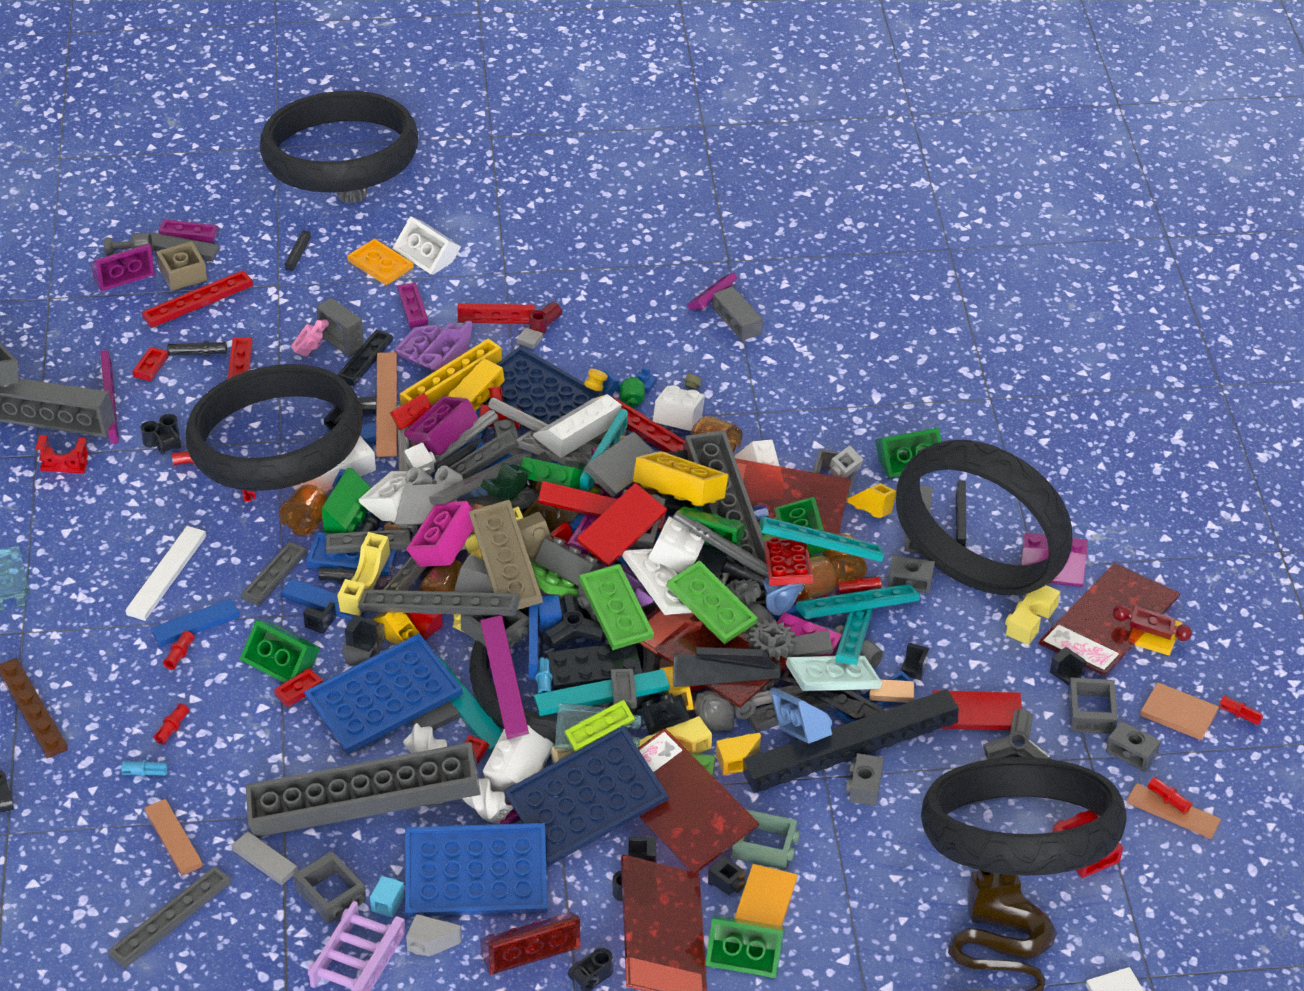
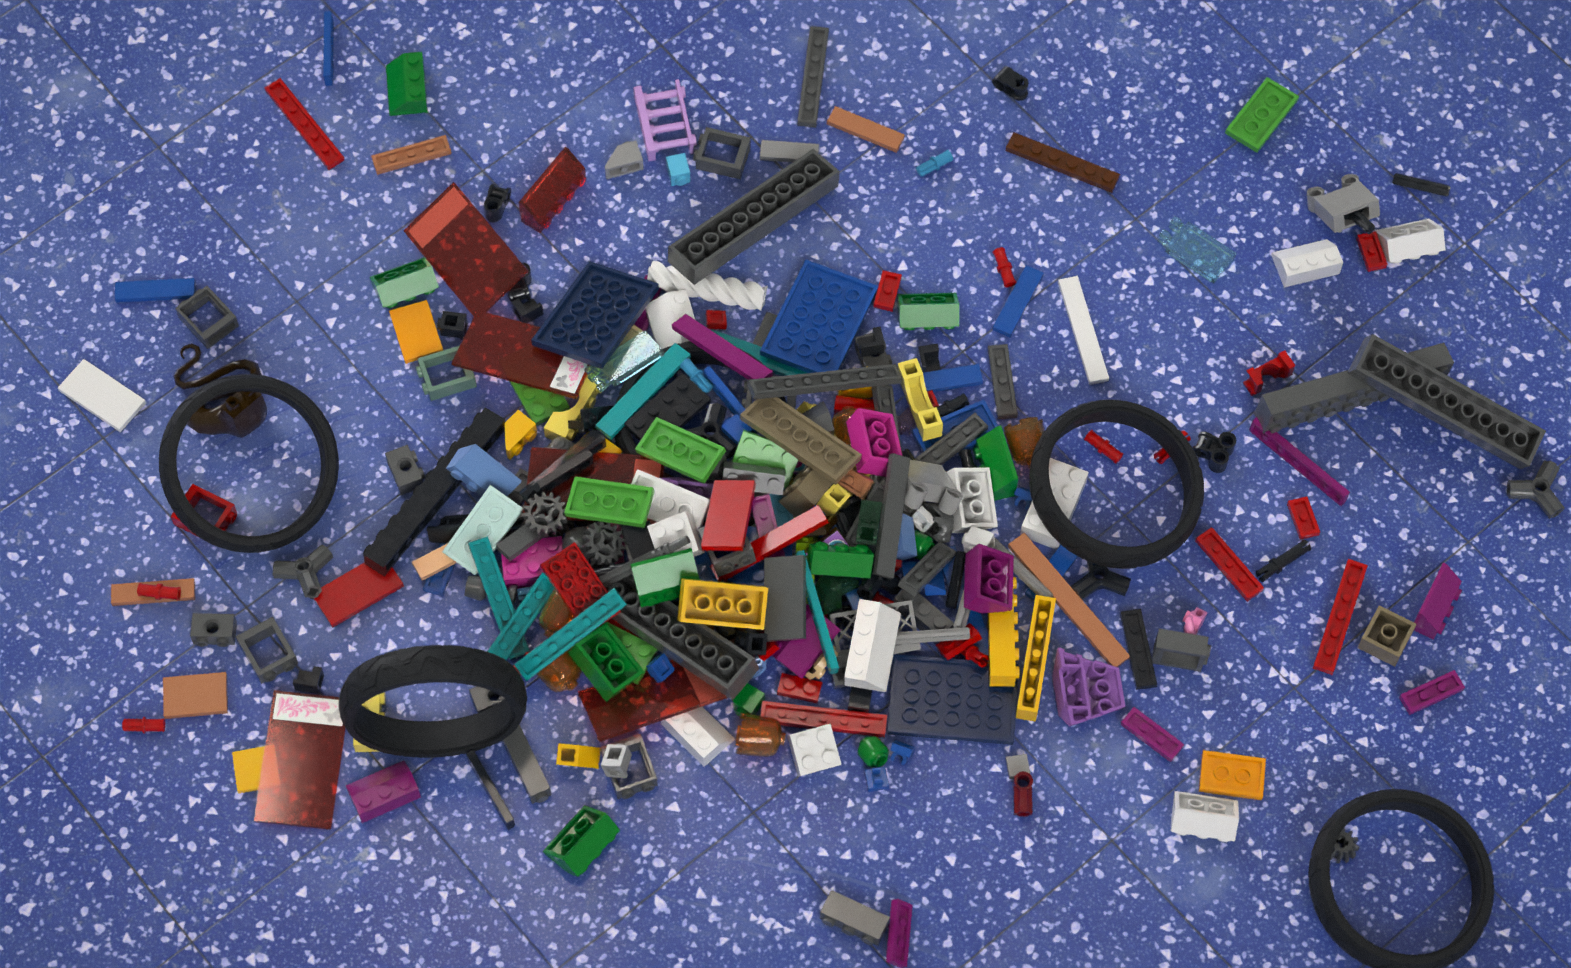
camera: 145 degrees right, 20 degrees up
dark grey piece [104,233,153,256] -> none
dark grey tile [149,232,220,262] -> none
red pin [153,703,190,745] -> none
black axle [284,230,311,271] -> none
red plate [390,393,432,430] -> none
blue plate [405,823,547,917] -> none
red plate [457,303,535,324] -> none
red tile [550,522,573,545] -> none
lime plate [564,700,635,751] -> none
yellow wheel [584,369,608,391] -> none
dark grey tile [611,669,637,708] -> none
olive plate [683,373,702,390] -> none
black panel [901,643,929,680] -> none
dark red plate [1113,604,1192,641] -> none

